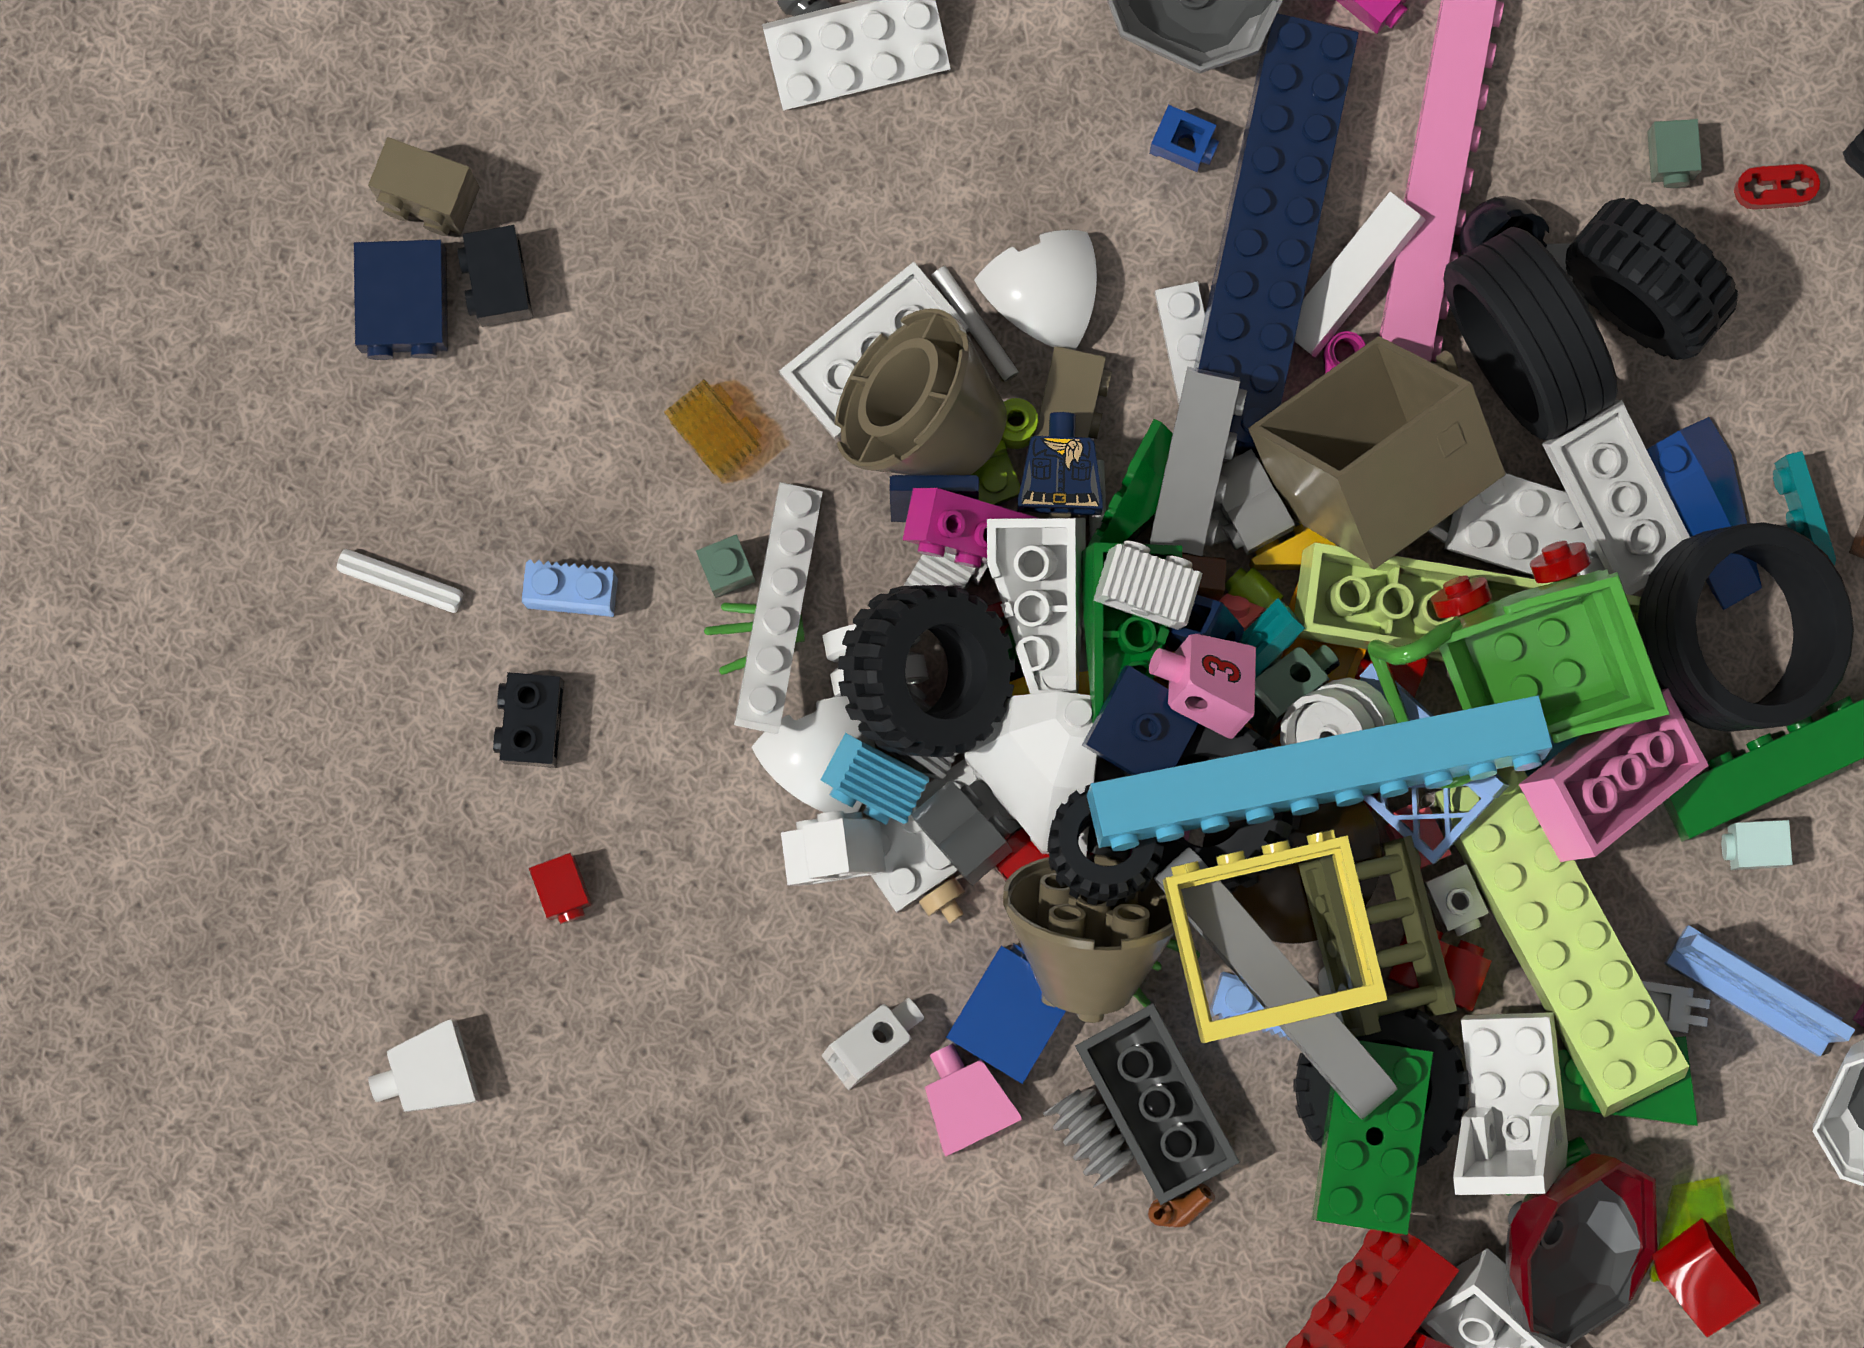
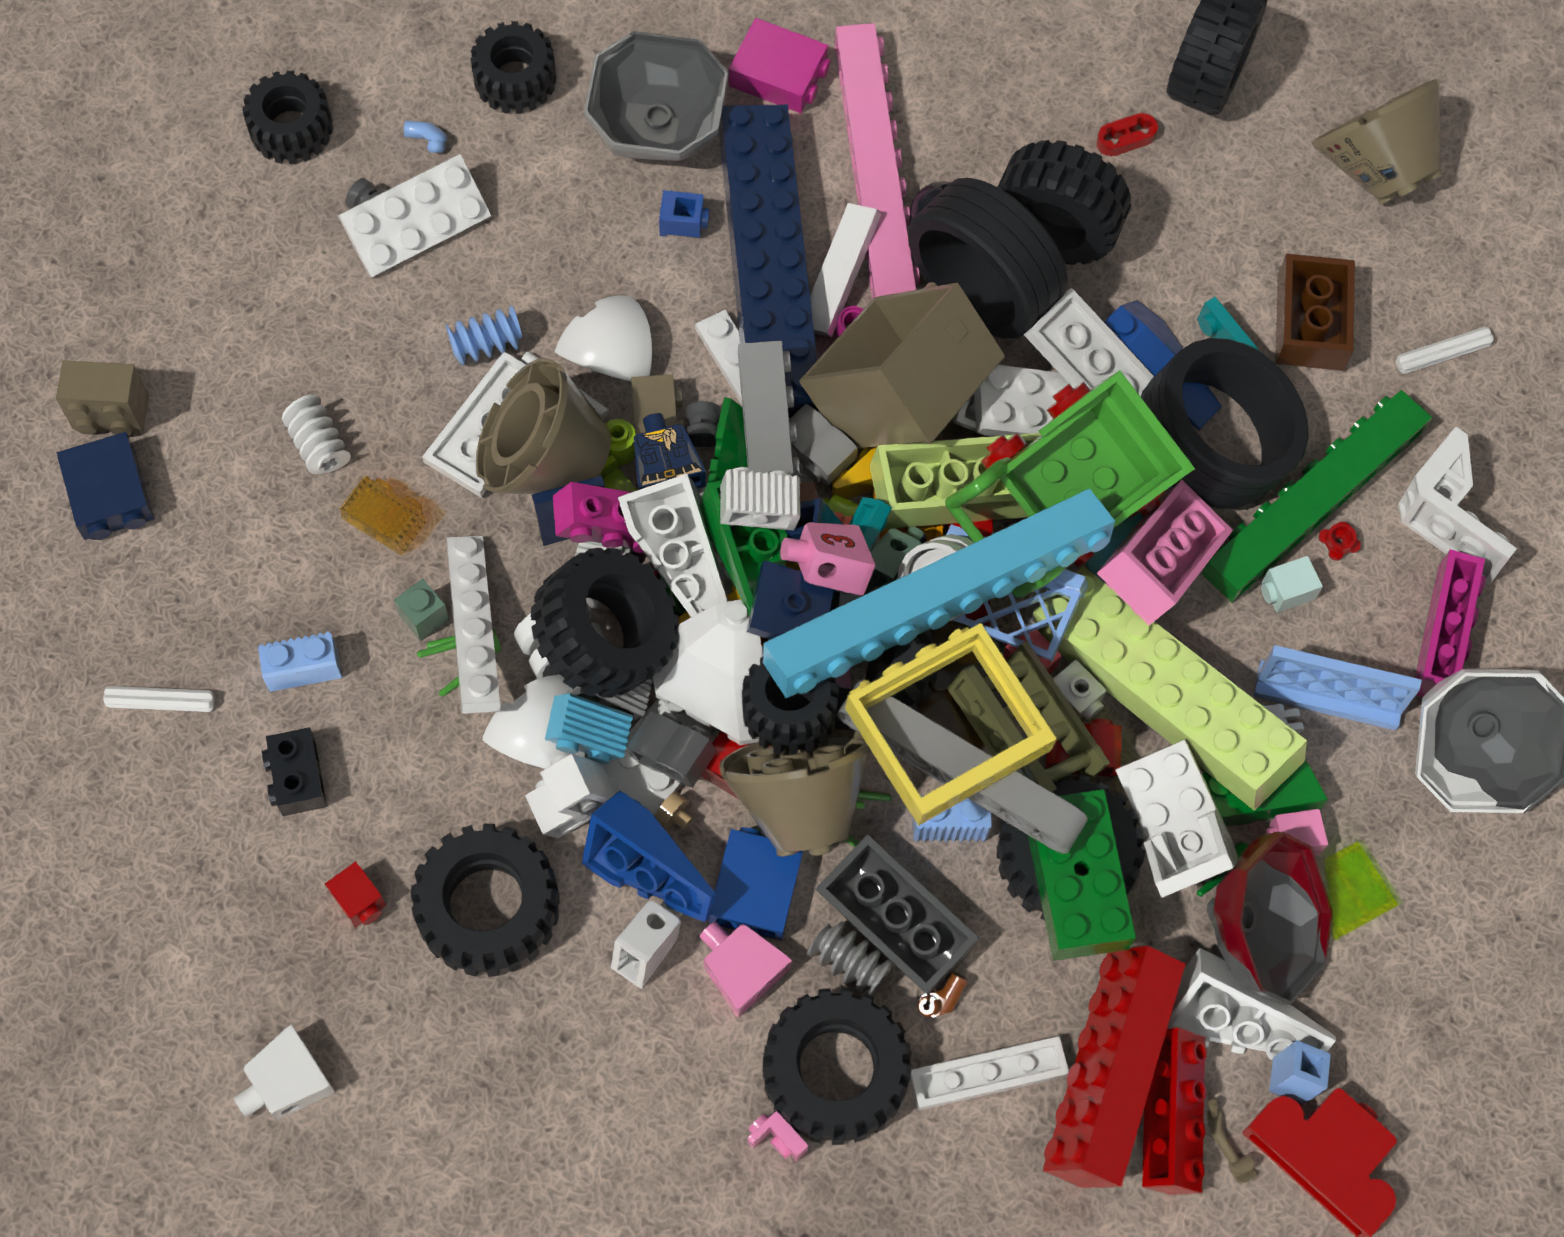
camera: 25 degrees left, 15 degrees down
black brick [457,225,533,327] -> none
sand green brick [1647,119,1702,188] -> none
red piece [1652,1218,1761,1338] -> none
none -> white piece [282,394,351,475]
none -> black tyre [410,823,560,977]
none -> light blue piece [445,305,522,365]
none -> blue wedge [581,790,716,922]
none -> dark grey wheel [686,401,720,447]
none -> bright pink bracket [747,1111,808,1162]
none -> black tyre [762,988,912,1145]
none -> white plate [910,1036,1069,1111]
none -> bright pink brick [1266,809,1328,855]
none -> red plate [1318,521,1361,561]

